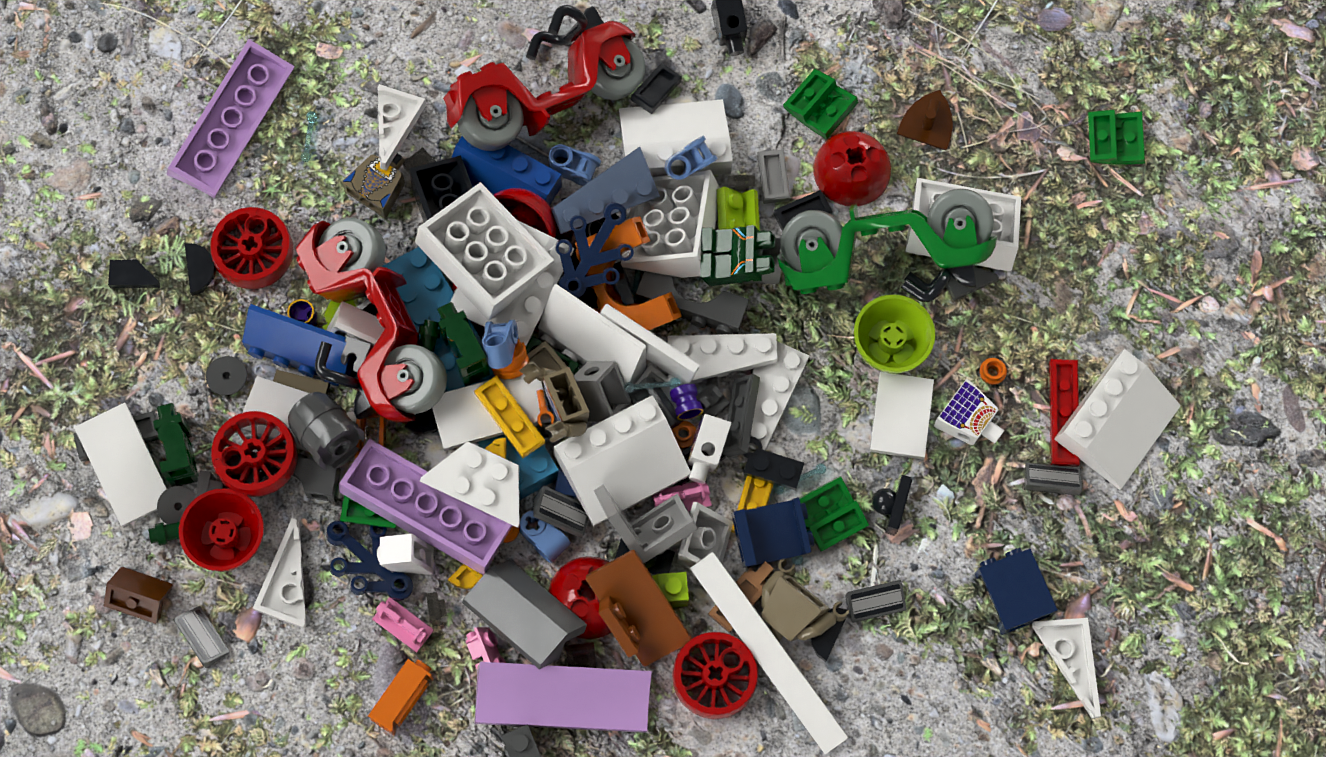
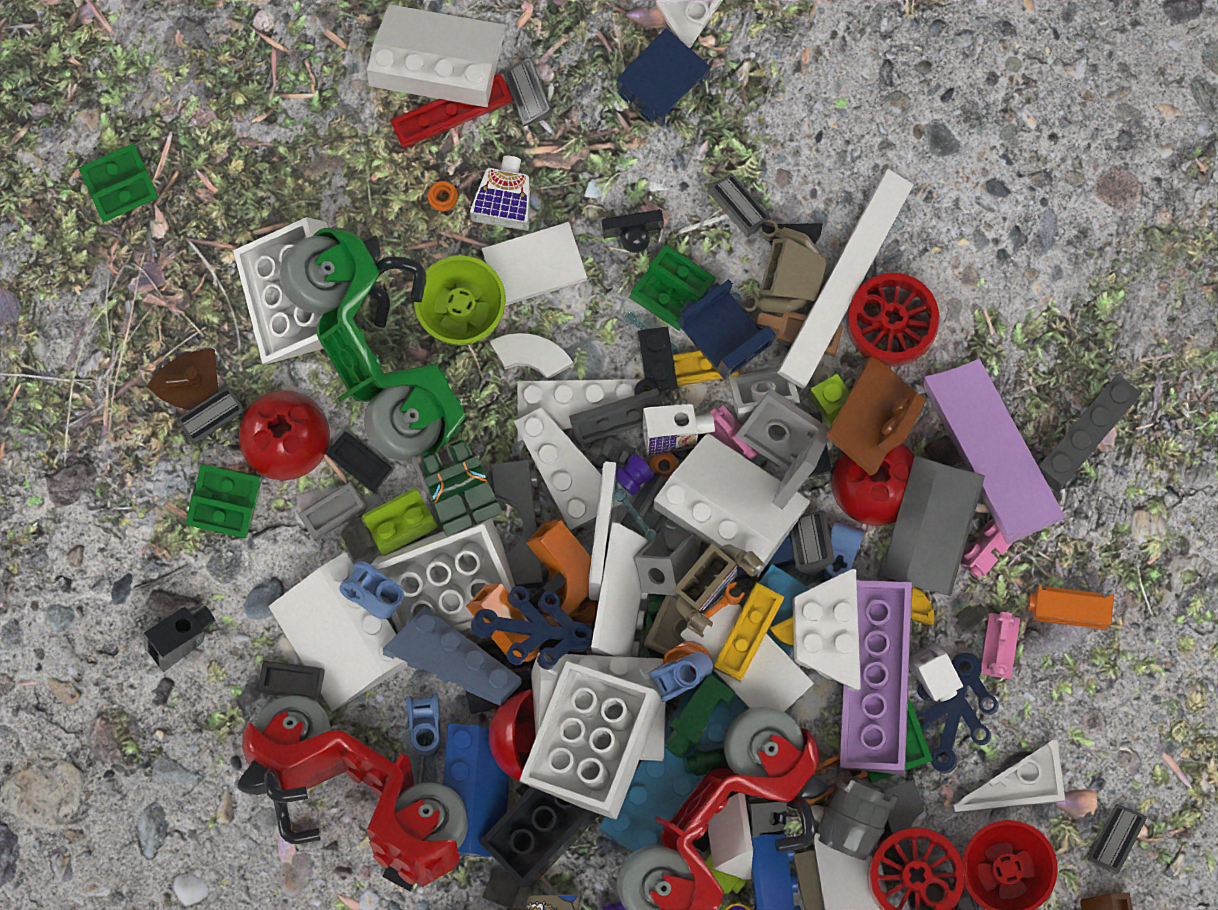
camera: 110 degrees left, 5 degrees up
none -> slope [176,386,245,445]
none -> white tile [489,333,574,380]

